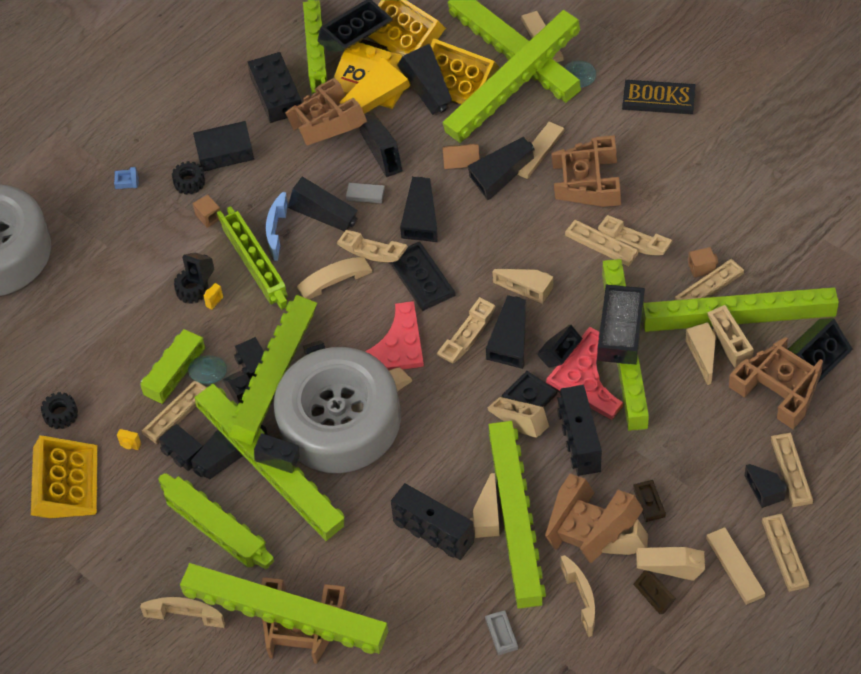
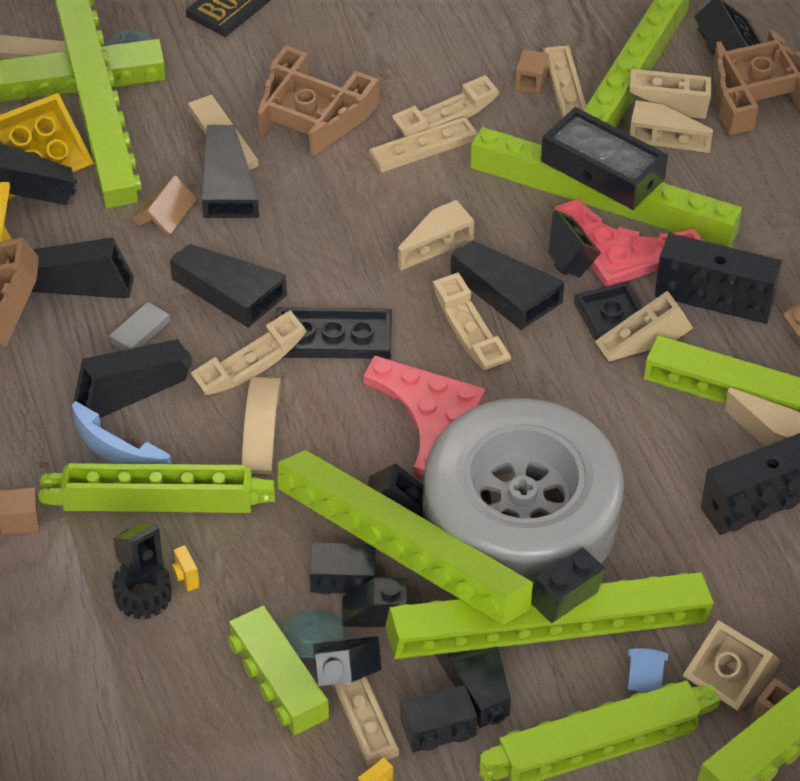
camera: 65 degrees left, 5 degrees down
none -> black slope [312,636,382,687]
none -> medium blue tile [627,648,669,692]
none -> tan slope [683,620,782,711]

